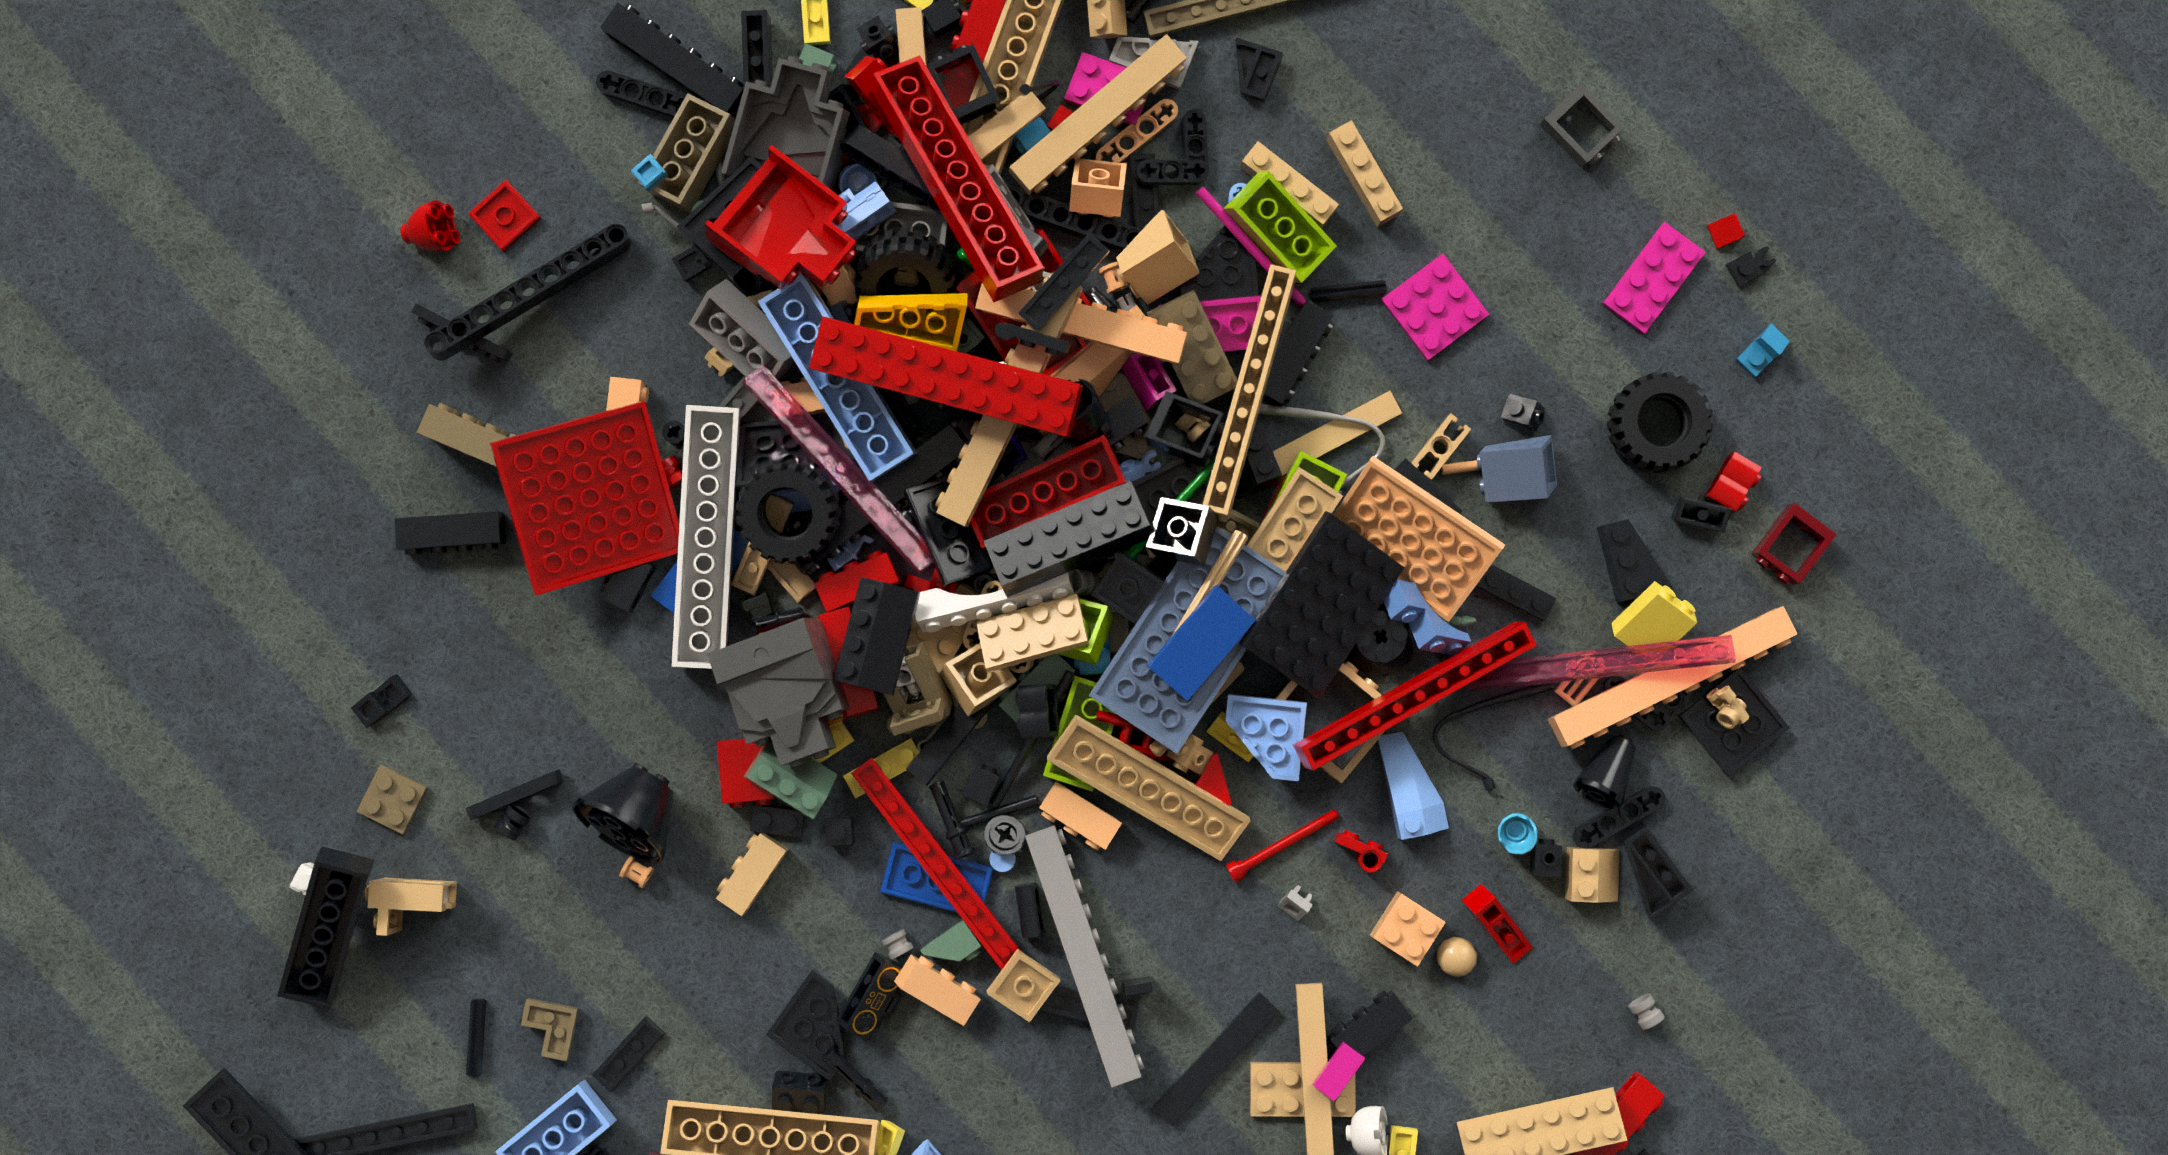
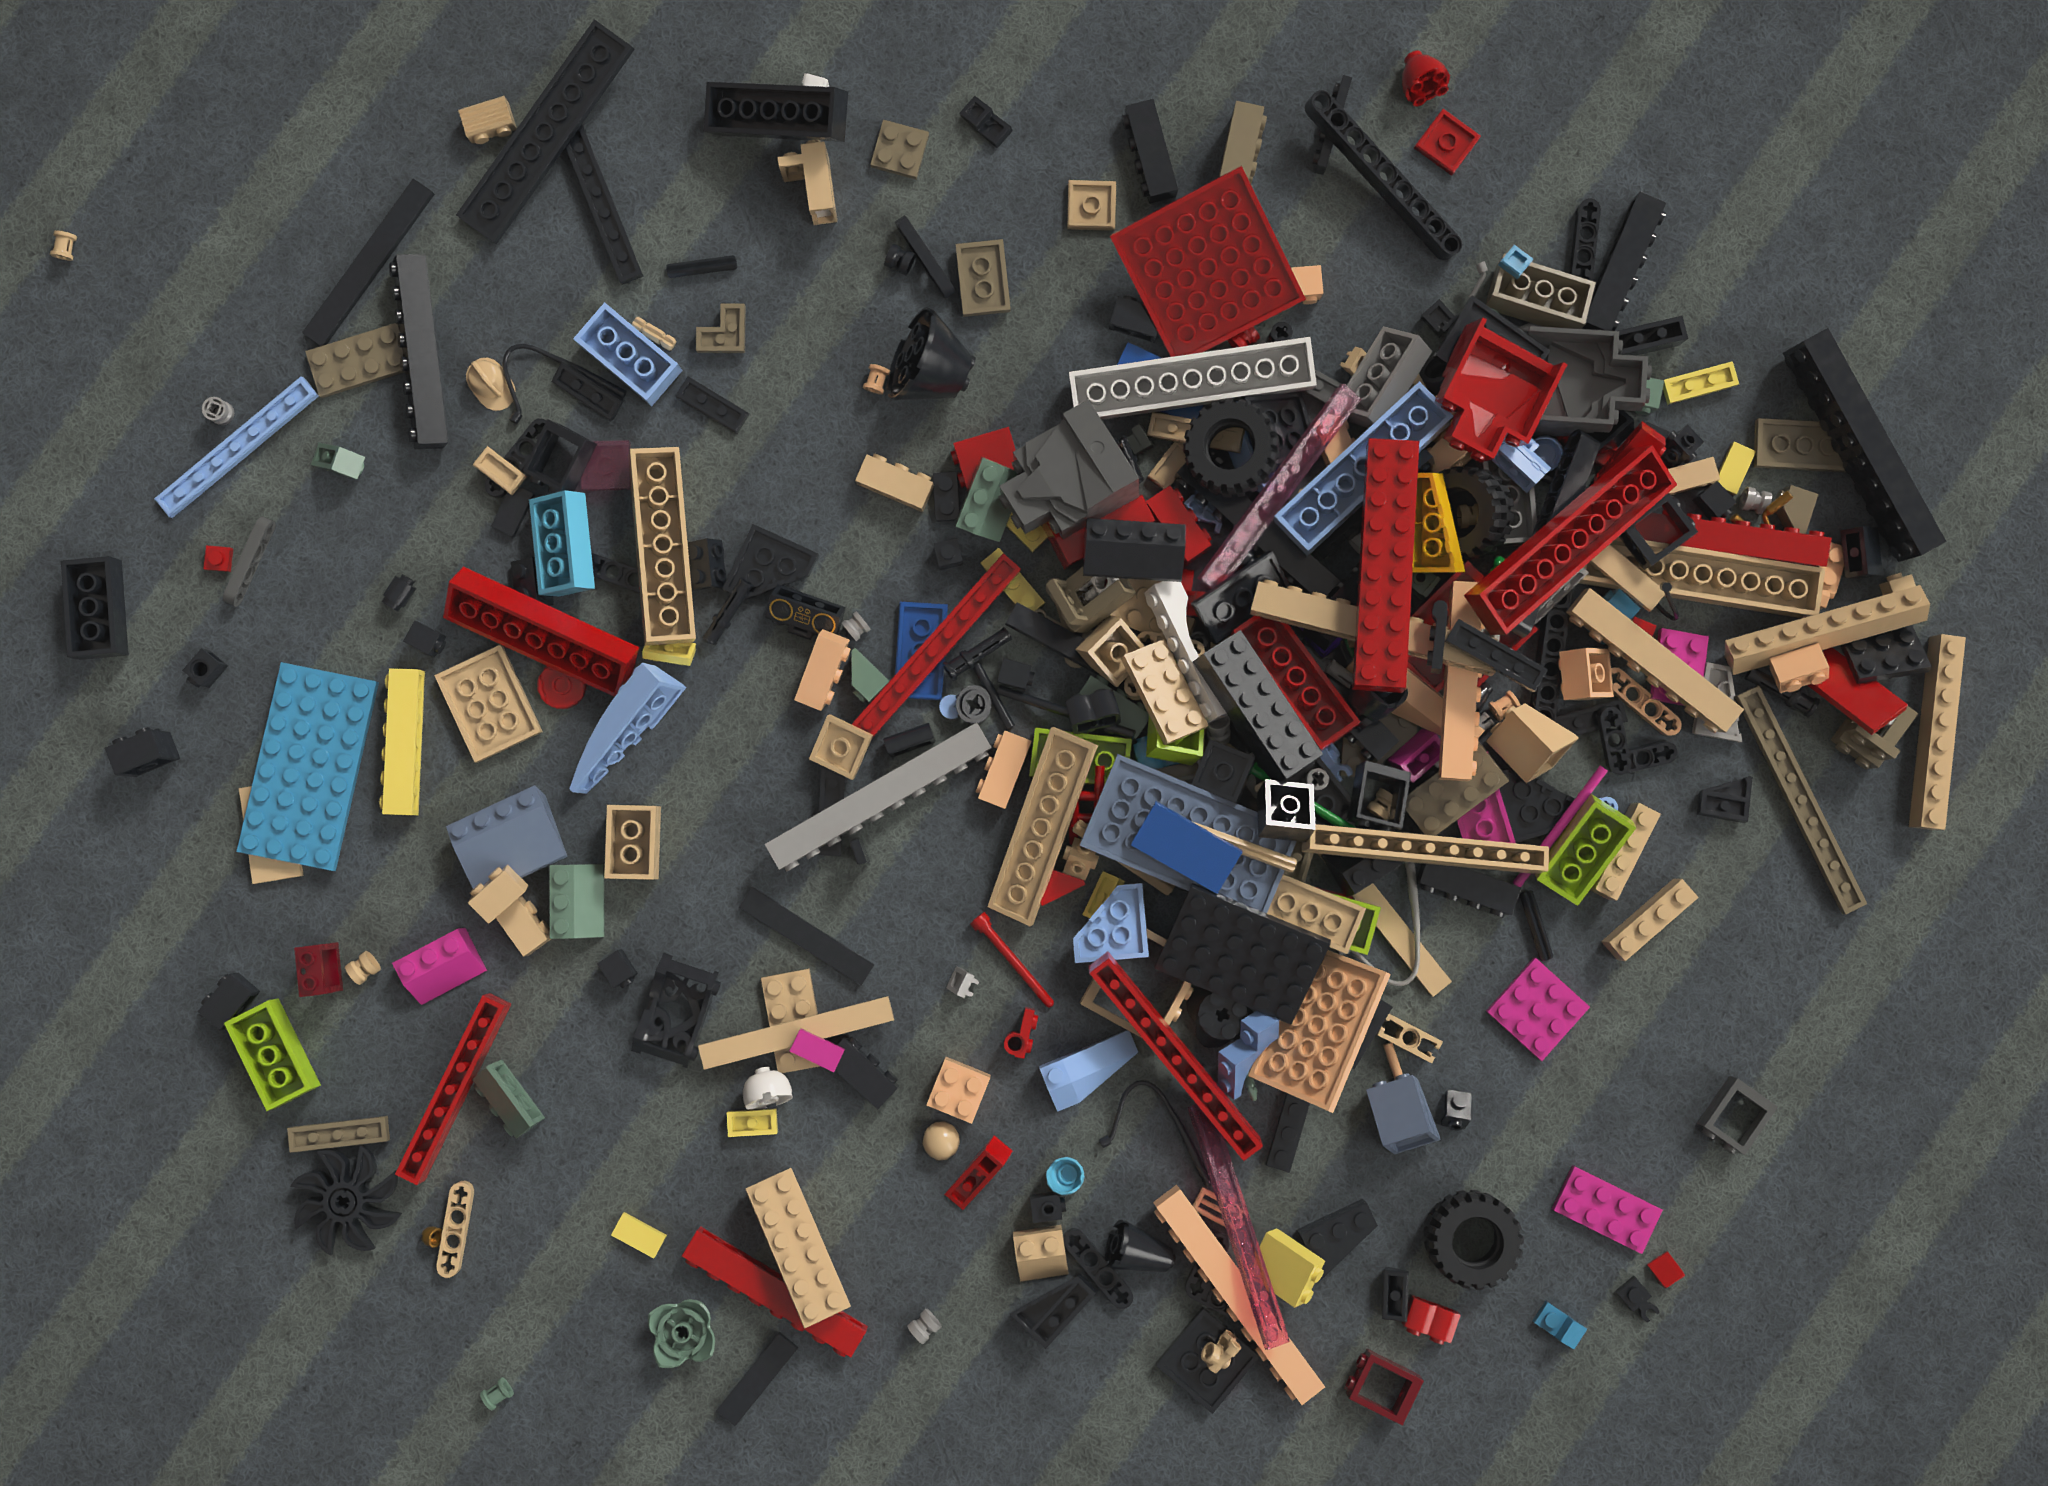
camera: 75 degrees right, 0 degrees up
none -> tan axle [632,317,676,351]
none -> dark tan plate [956,239,1011,317]
none -> tan tile [1067,180,1116,230]
none -> light grey bush [1305,768,1329,791]

